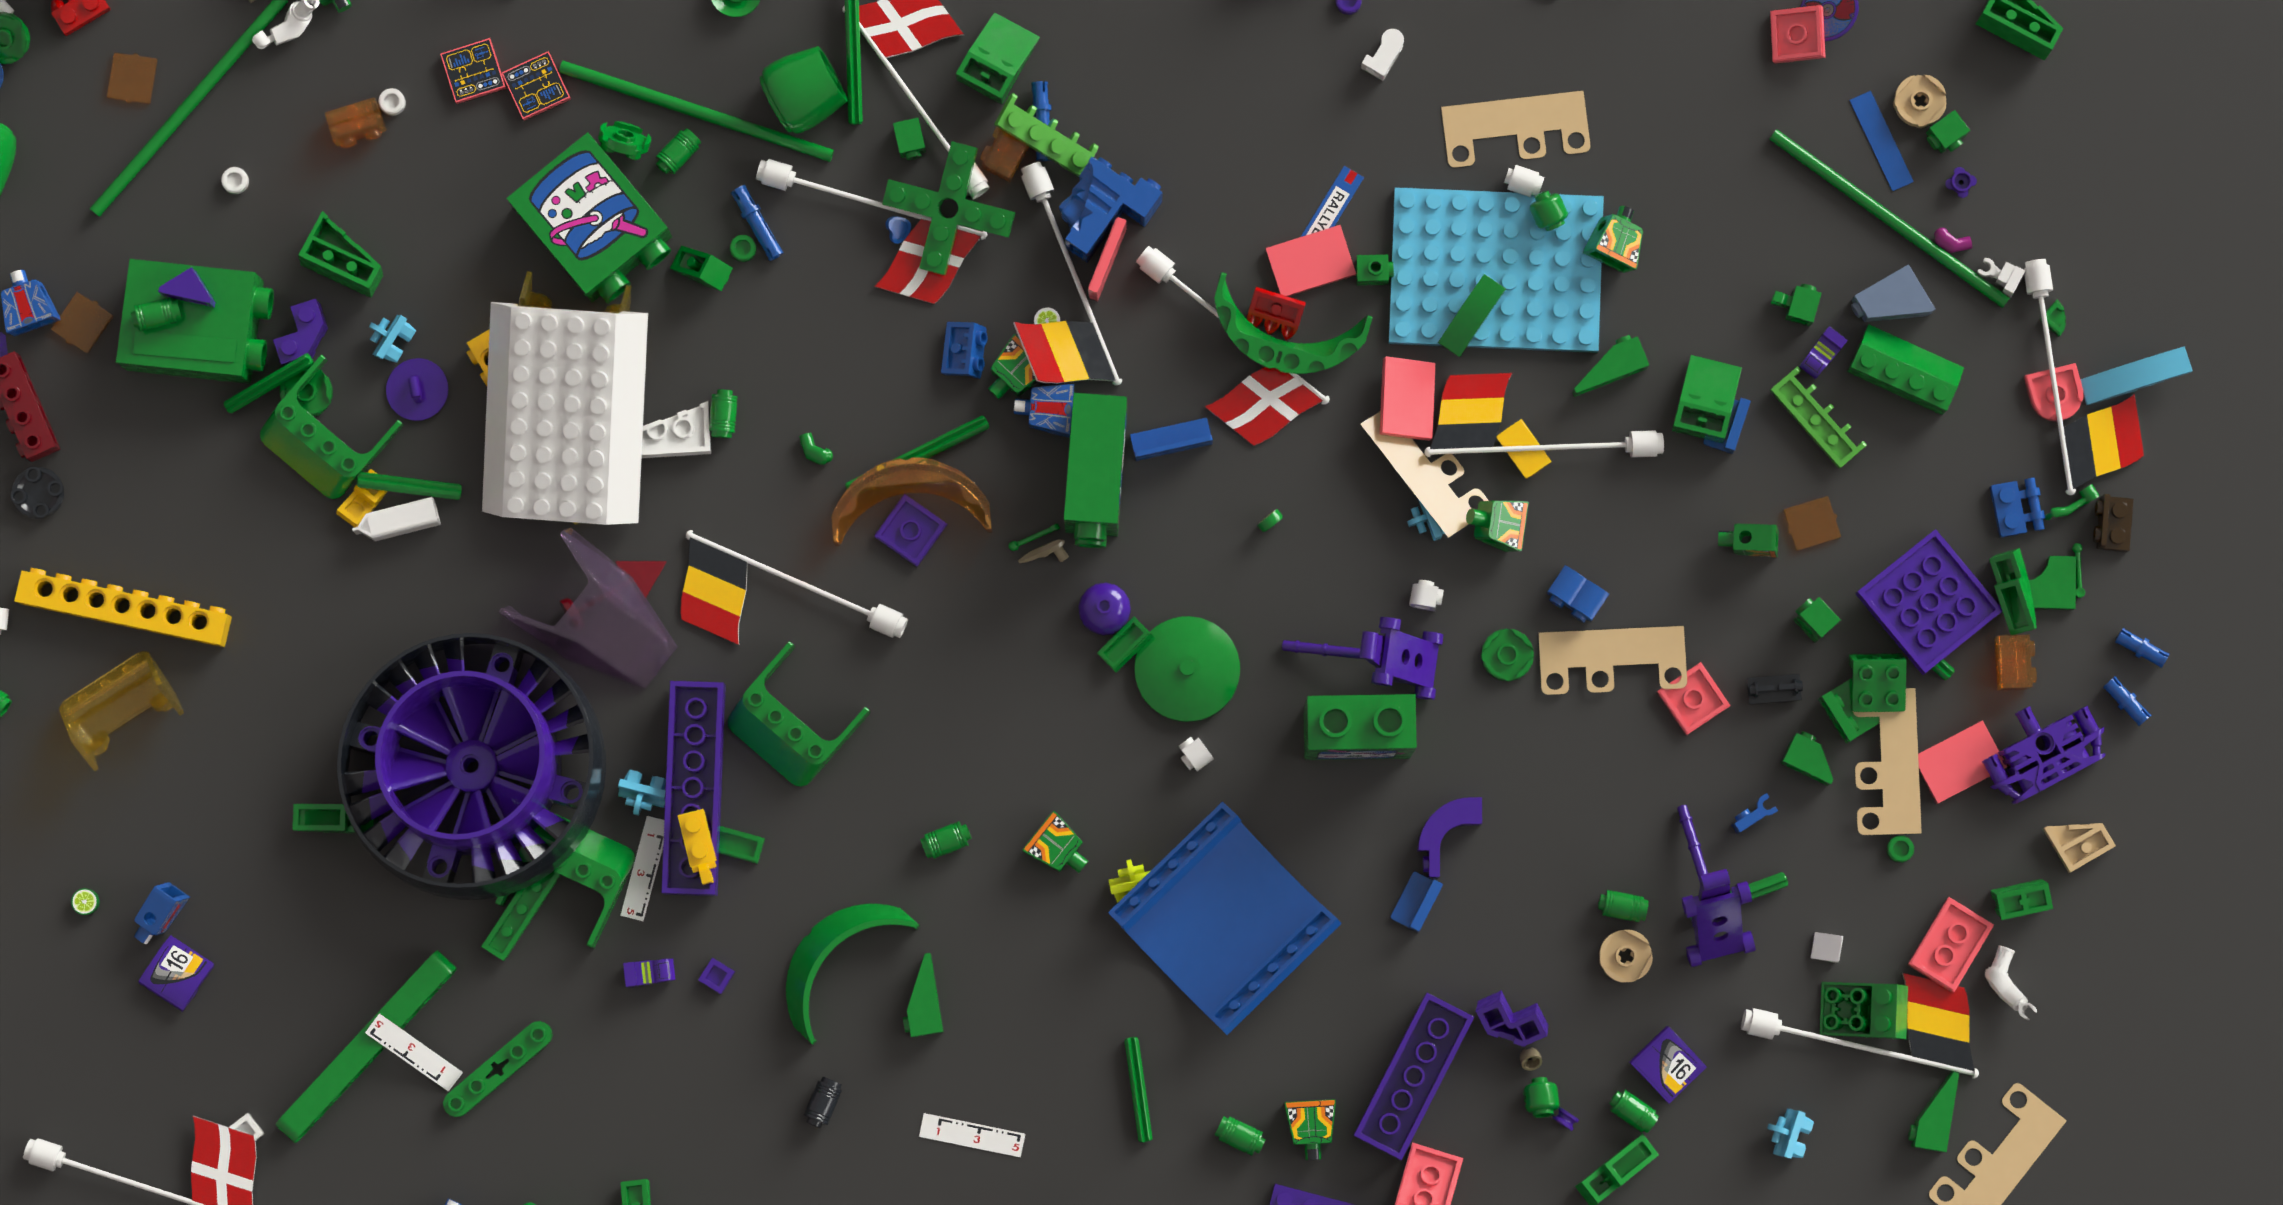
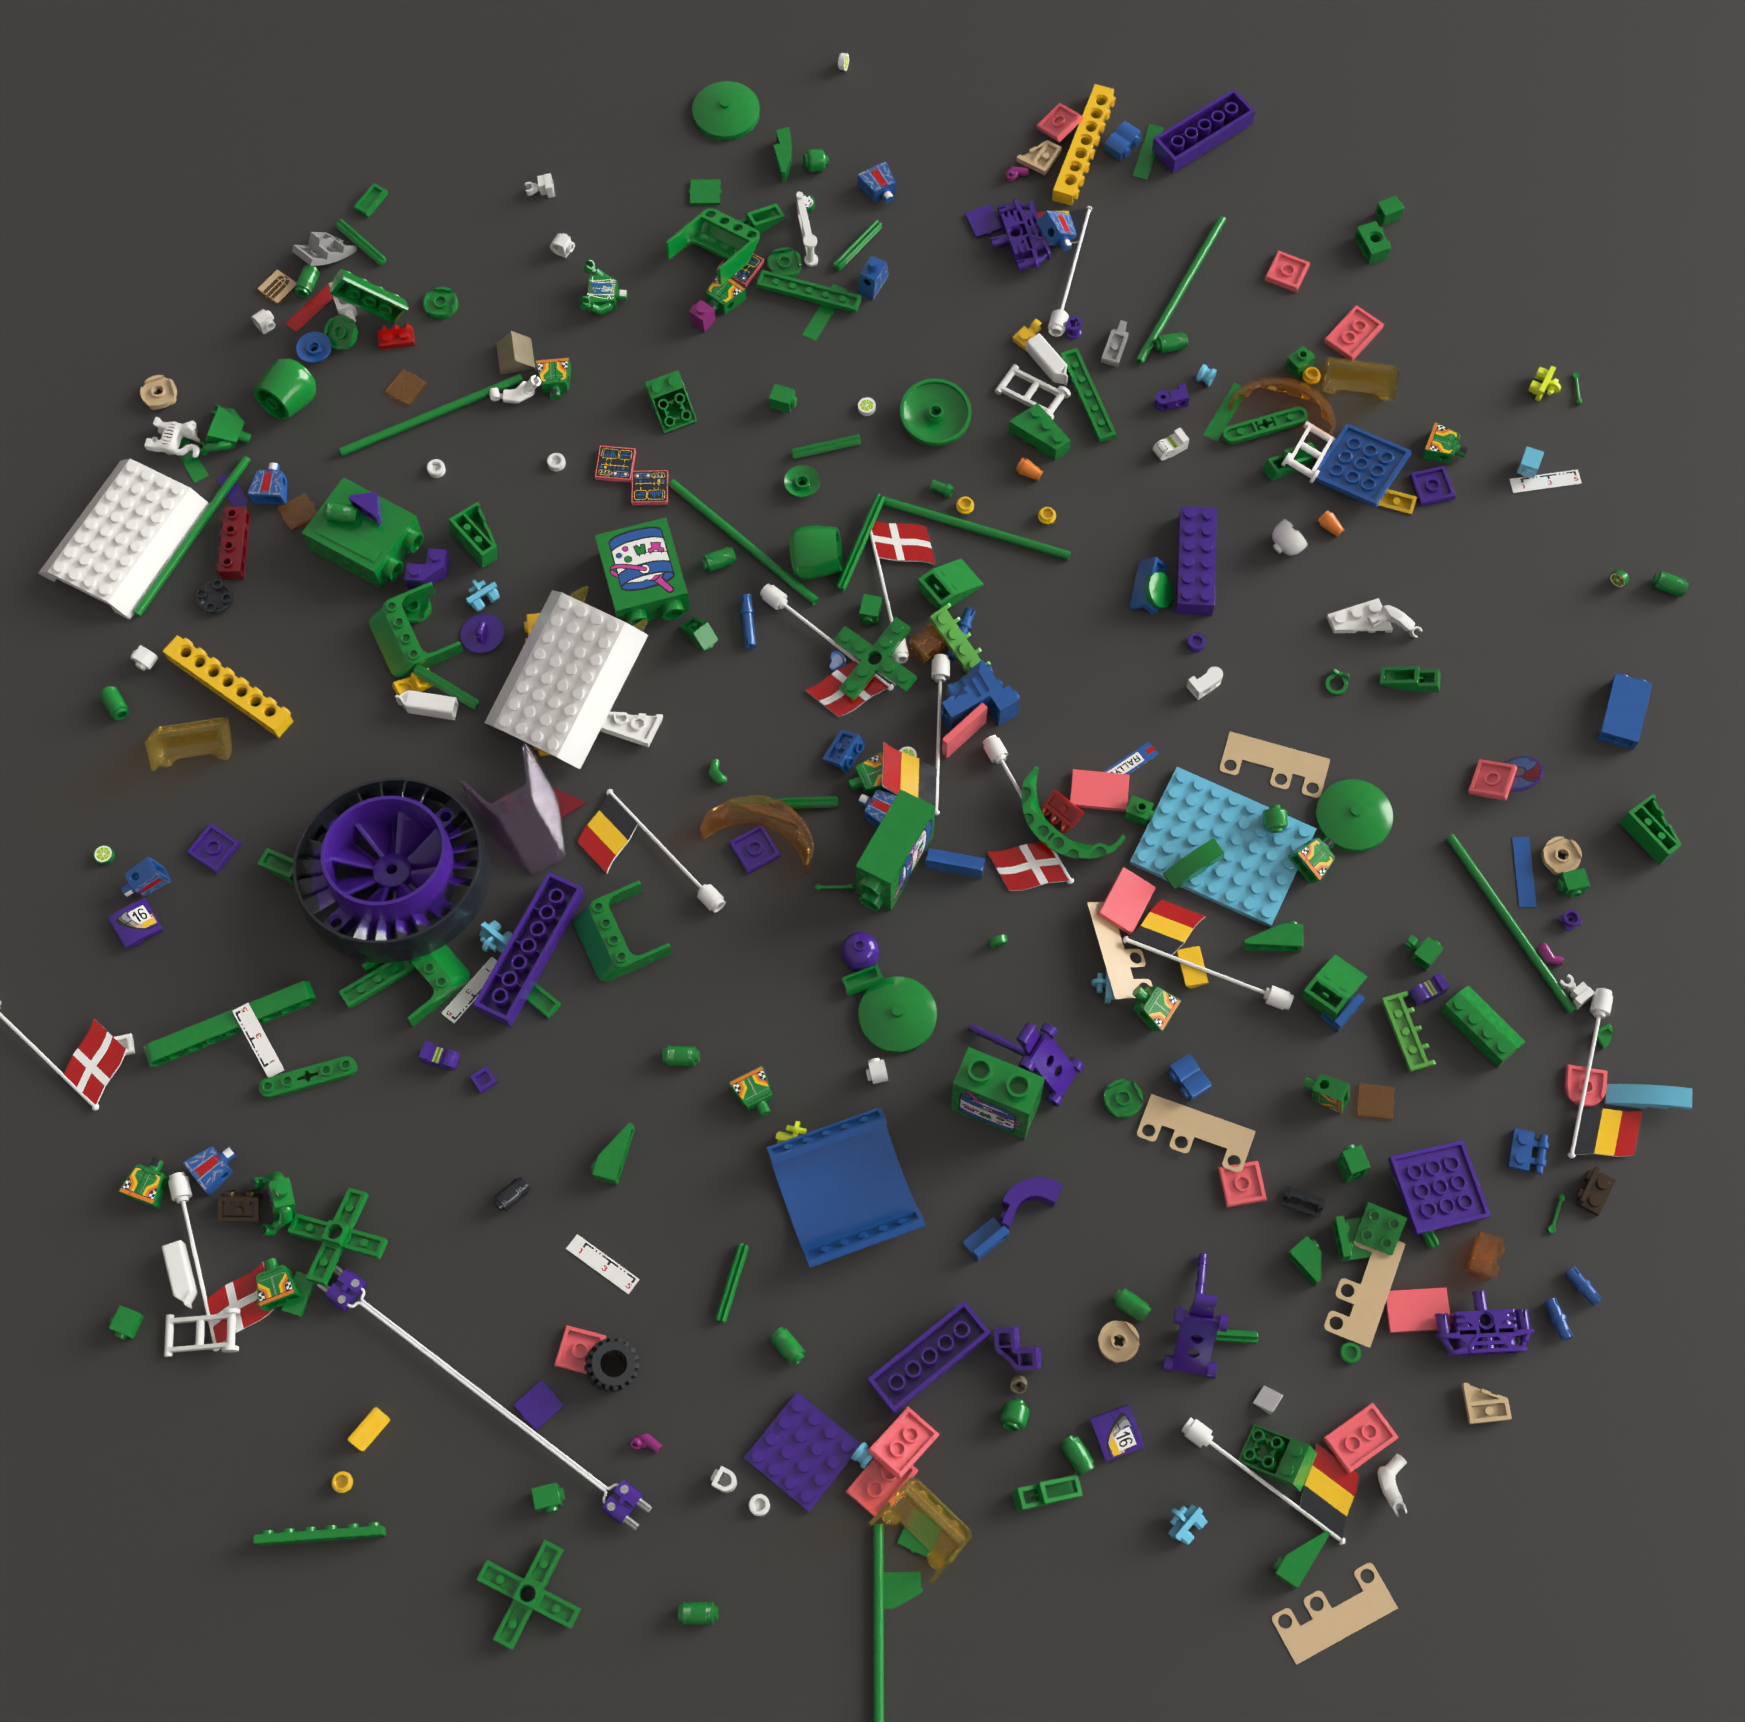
camera: 25 degrees right, 15 degrees down
green axle [224,353,314,414] -> none
clear orange brick [325,97,387,148] -> none
green plate [598,121,651,160] -> none
yellow hinge [677,809,717,885] -> none
green head [709,389,738,438] -> none
green tile [730,235,757,262] -> none
green windscreen [786,904,920,1045] -> none
dark tan bar [1018,540,1069,564] -> none
torso [1284,1099,1336,1160] -> none
white plate [1409,580,1444,611] -> none
white brick [1504,165,1544,197] -> none
dark purple bush [1552,1107,1579,1131] -> none
blue plate [1732,793,1778,834] -> none
sand blue slope [1851,264,1935,322] -> none
green slope [1989,548,2037,636] -> none
green hinge [1990,879,2053,920] -> none
green tile [2029,556,2076,610] -> none
green piece [2045,484,2099,520] -> none
none -> dark purple tile [186,823,241,874]
none -> green dish [1315,779,1393,852]

